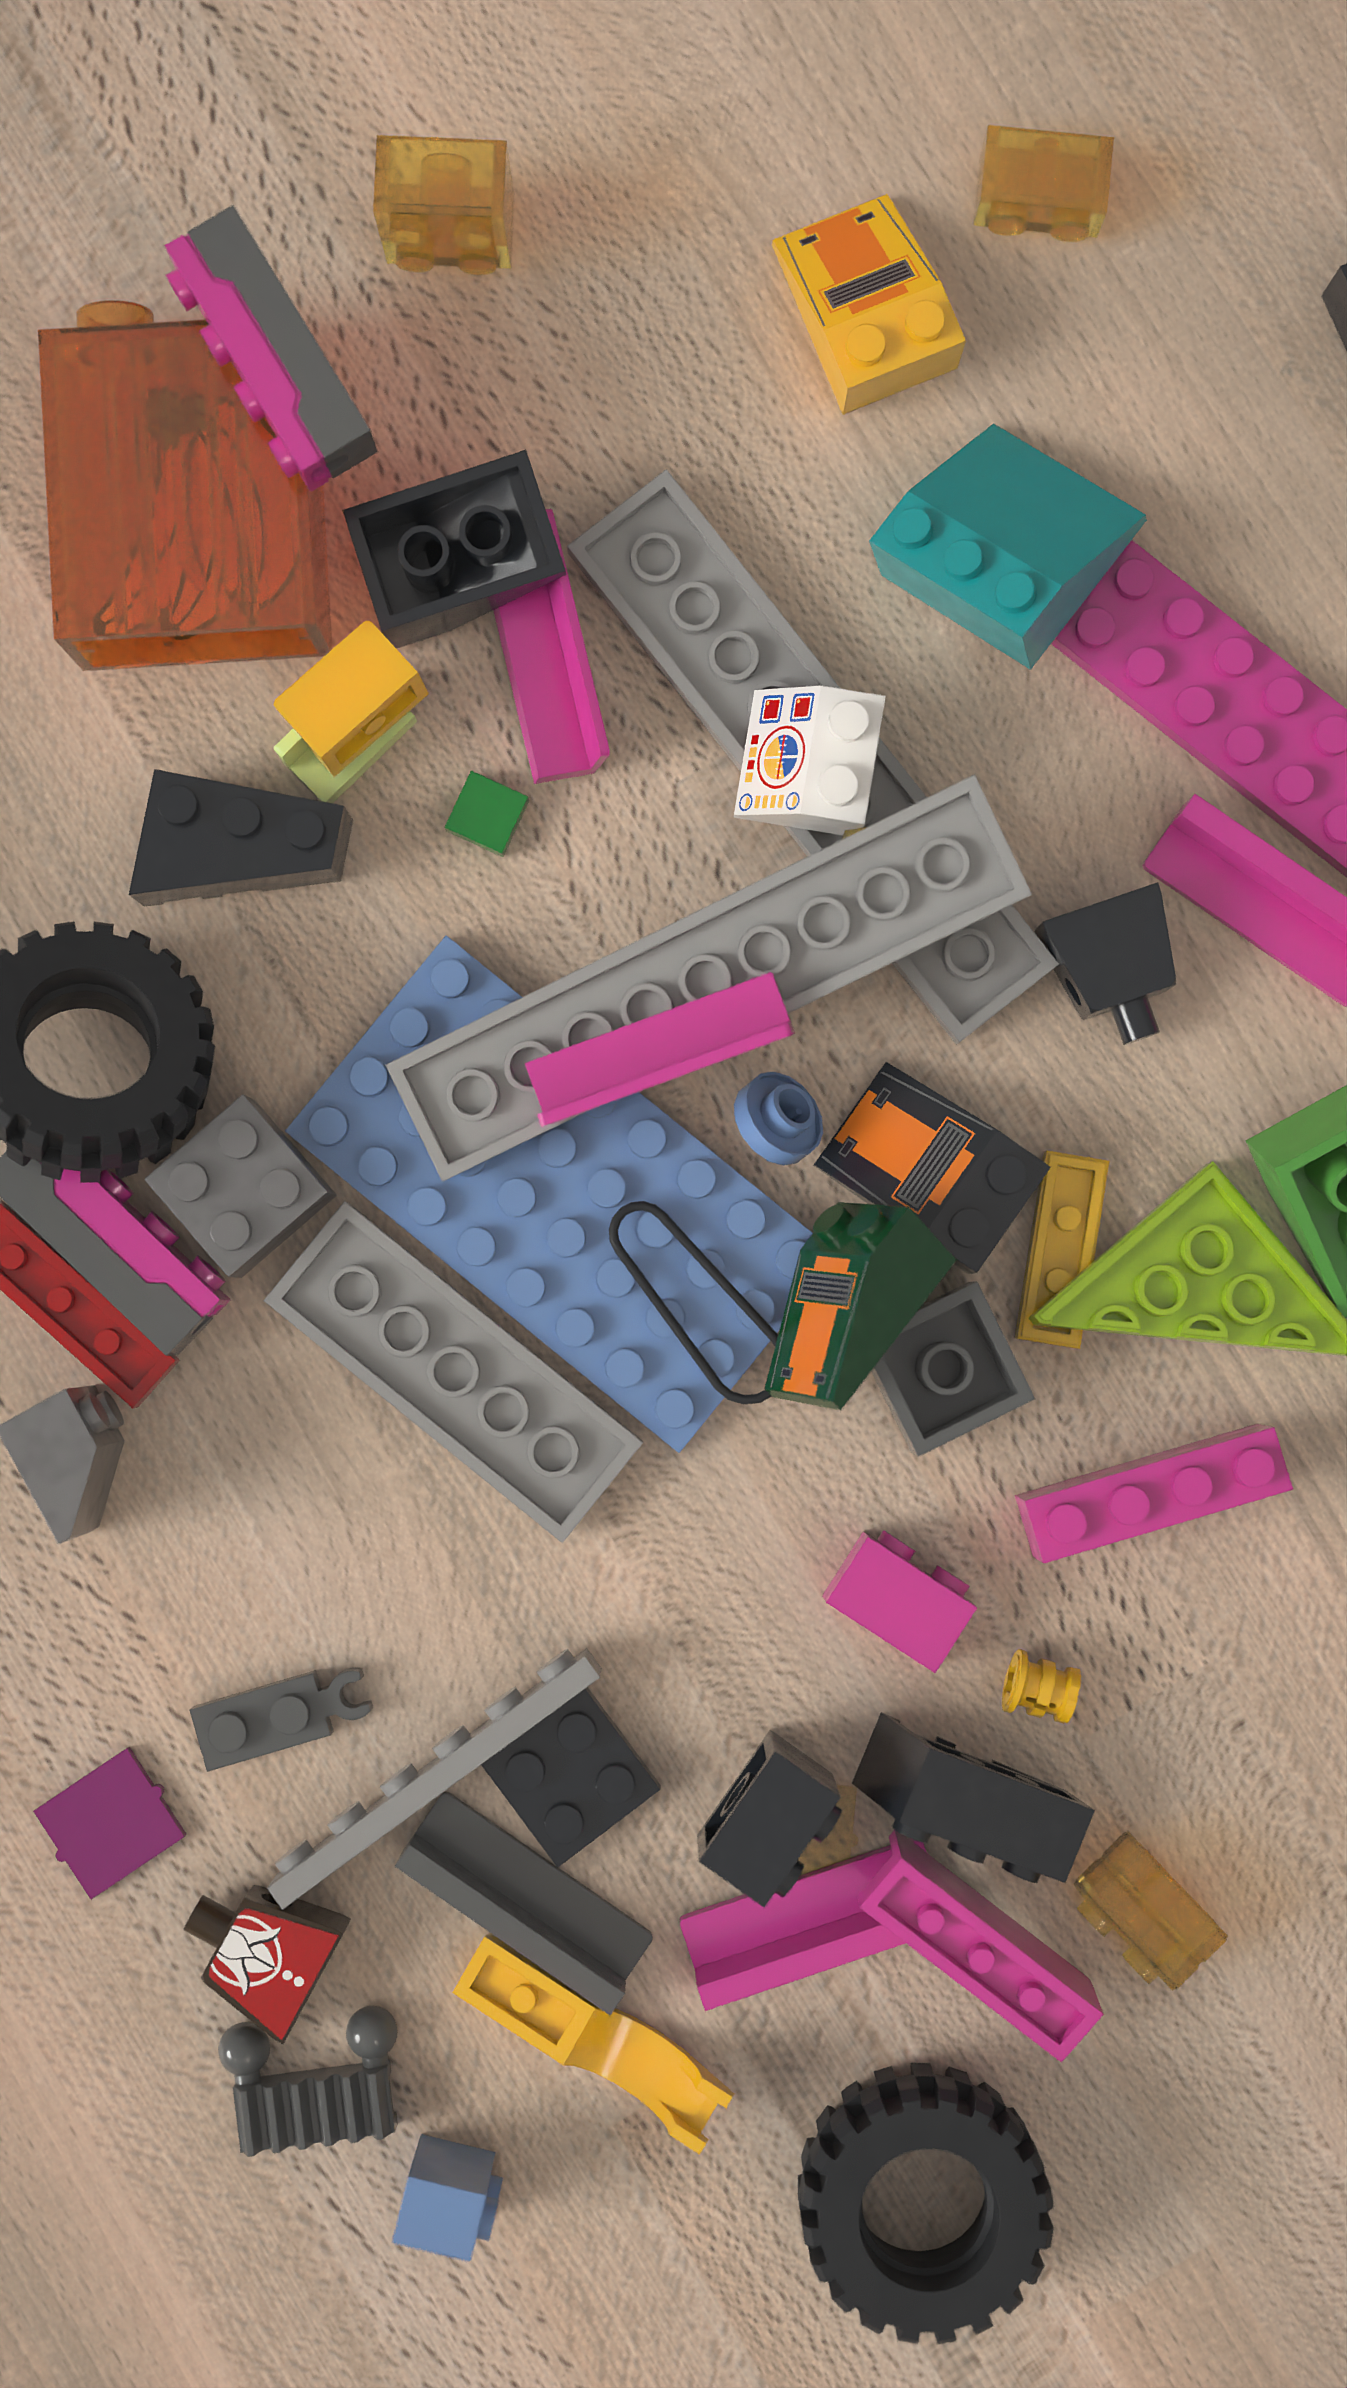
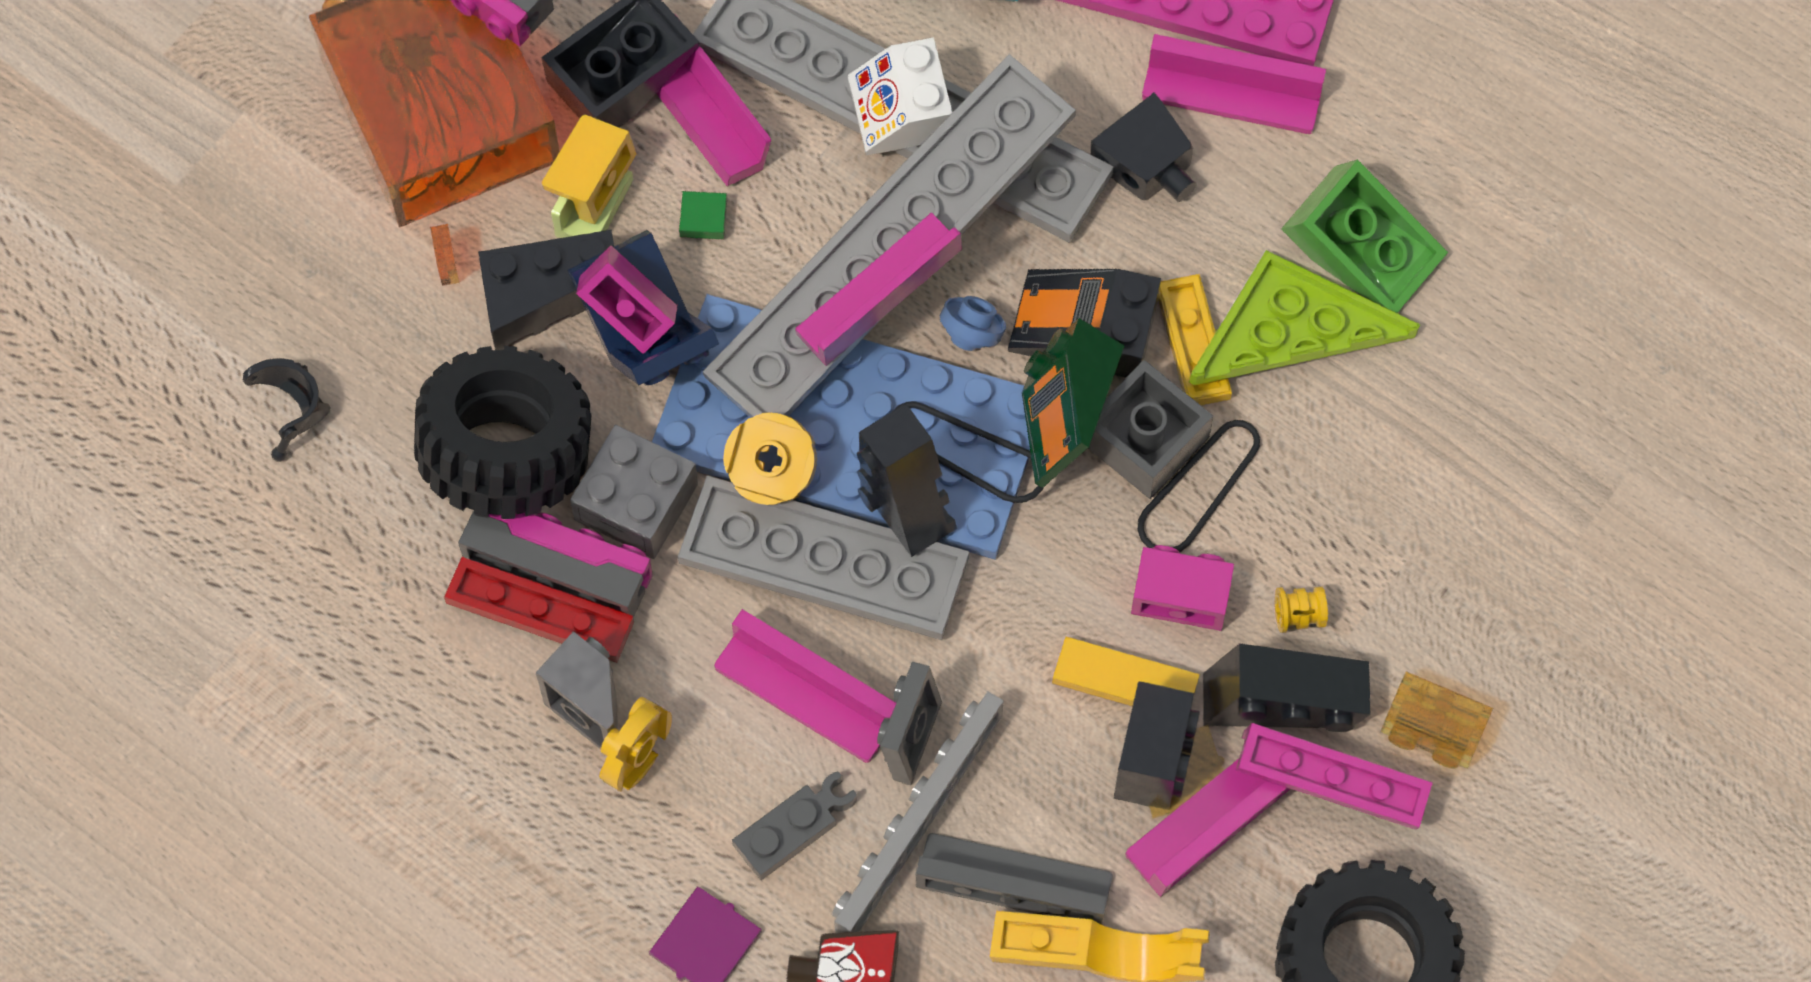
camera: 20 degrees left, 20 degrees down
black plate [481,1687,661,1868] -> none
dark pink brick [1015,1424,1293,1564] -> none
none -> clear orange tile [430,224,460,286]
none -> dark blue bracket [567,230,719,386]
none -> dark pink brick [576,246,677,354]
none -> yellow plate [599,697,672,792]
none -> dark pink panel [714,609,896,763]
none -> yellow plate [723,413,817,505]
none -> black wedge [856,403,957,557]
none -> dark grey plate [877,661,942,785]
none -> yellow tile [1052,636,1200,706]
none -> black piece [1137,420,1260,552]

